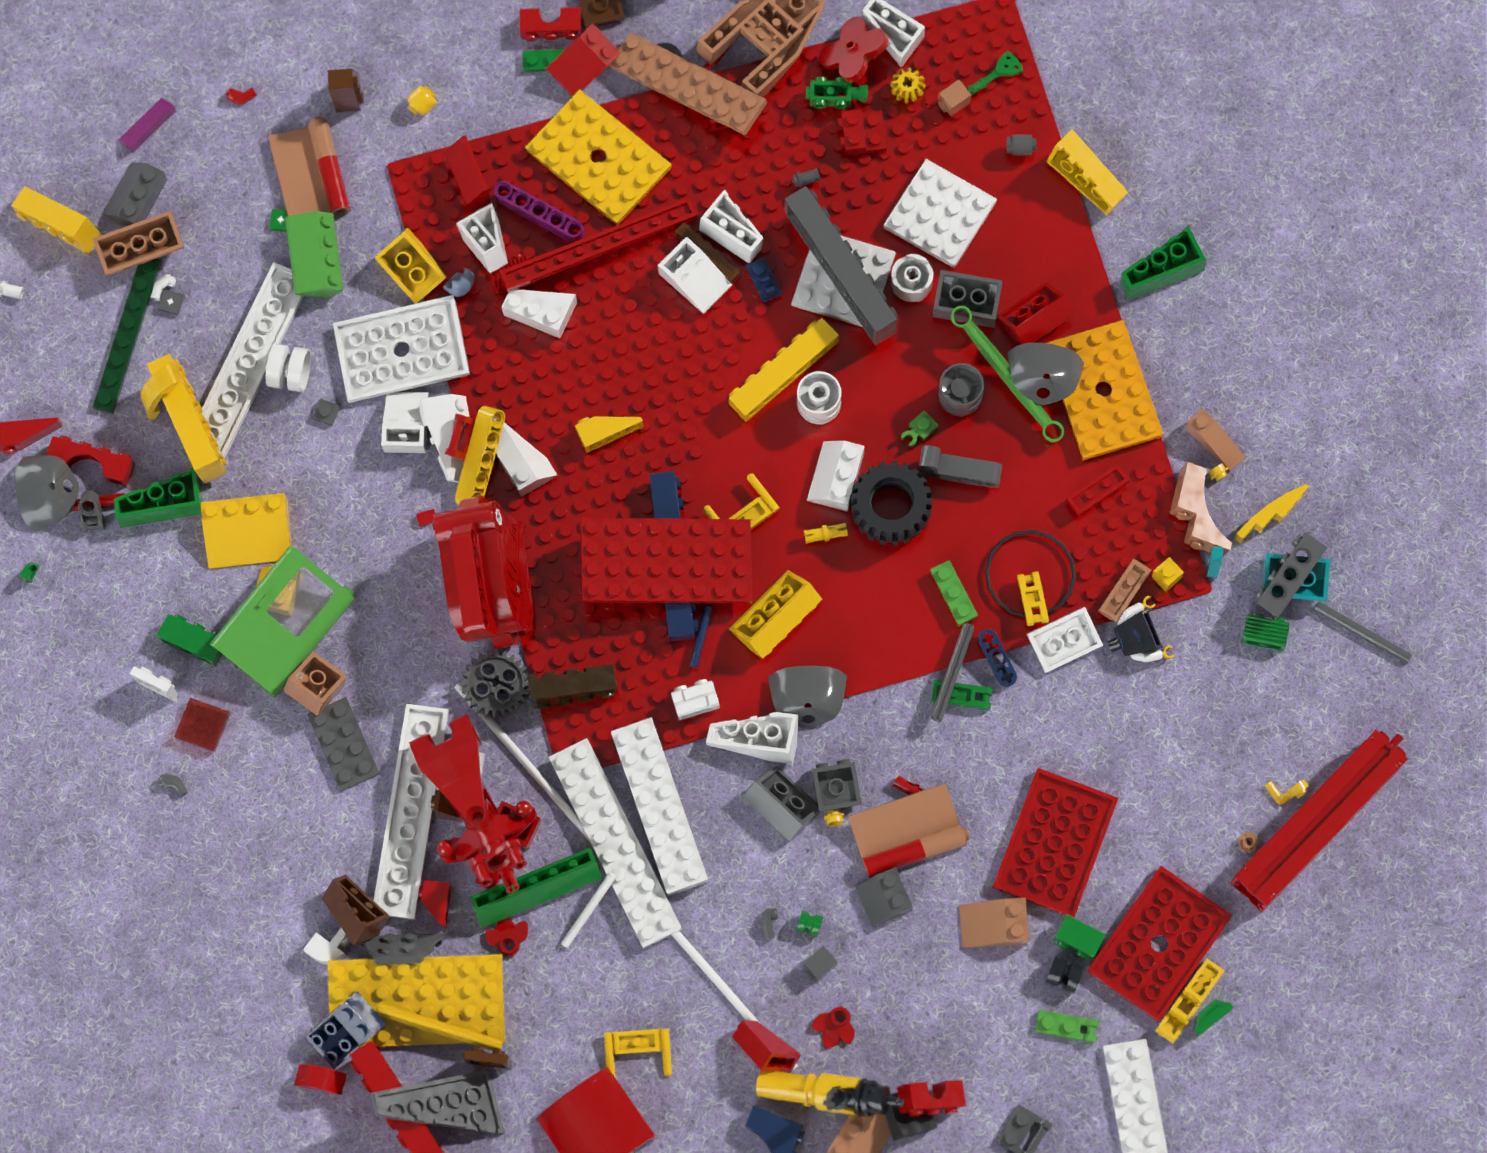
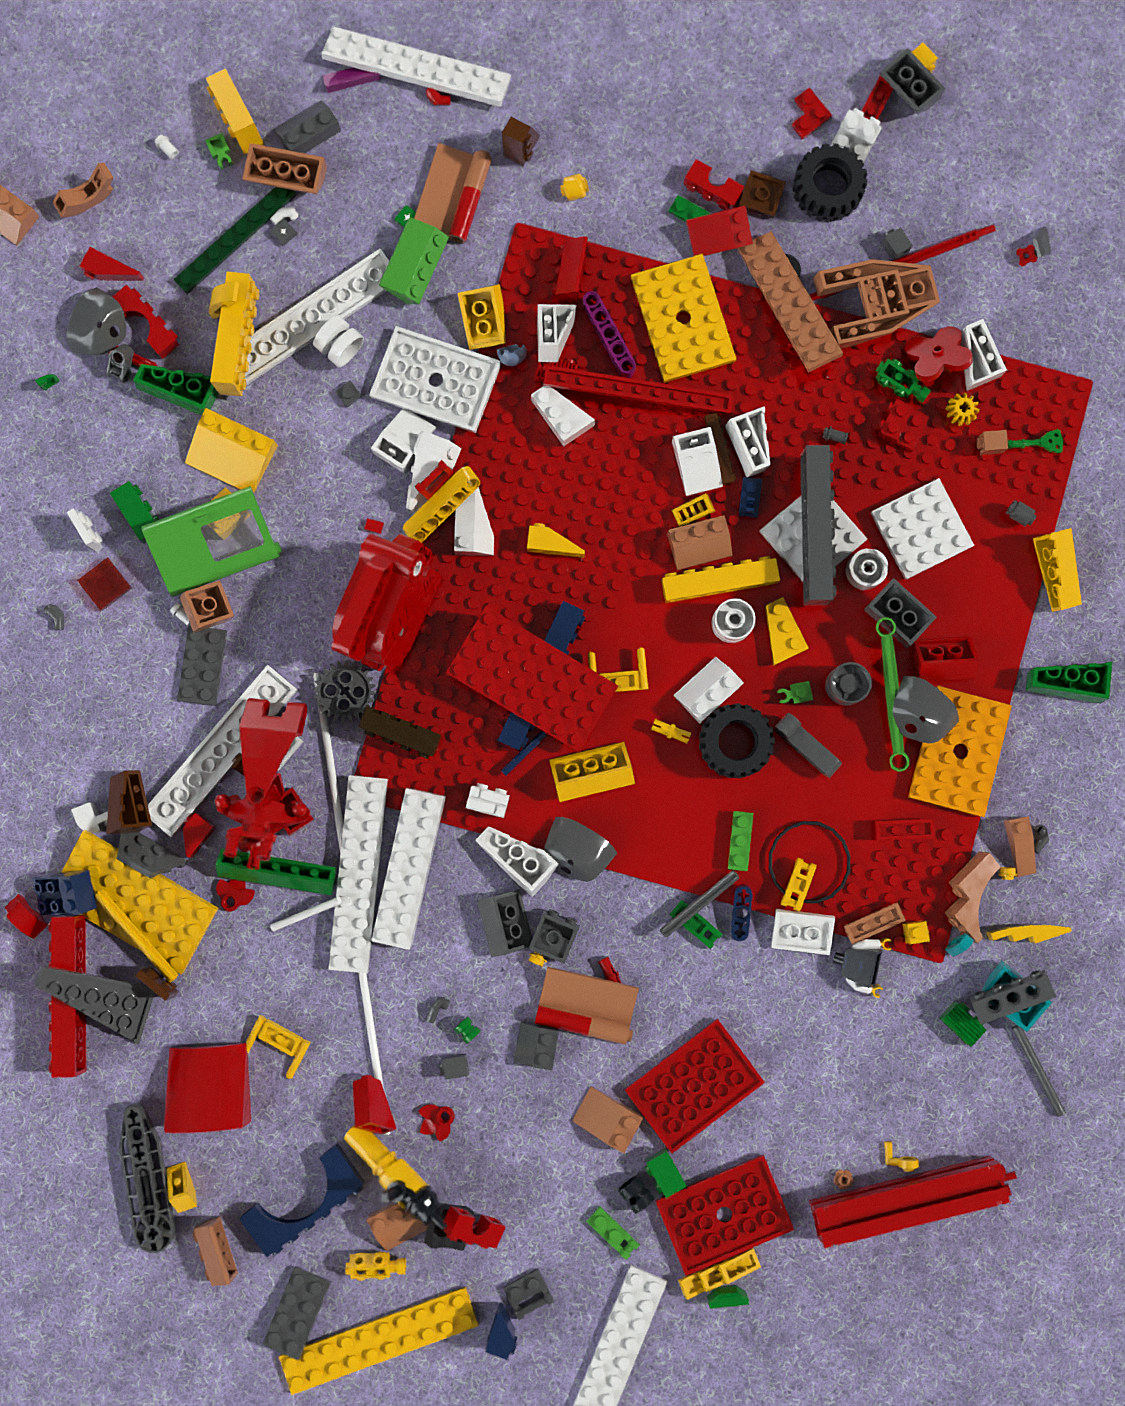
camera: 25 degrees right, 10 degrees up
none -> white pin [170,603,190,626]
none -> bright green plate [205,133,233,169]
none -> white plate [322,26,511,107]
none -> nougat slope [667,516,732,570]
none -> yellow slope [672,494,715,527]
none -> yellow wing [765,597,809,666]
none -> dark grey arm [1034,824,1049,854]

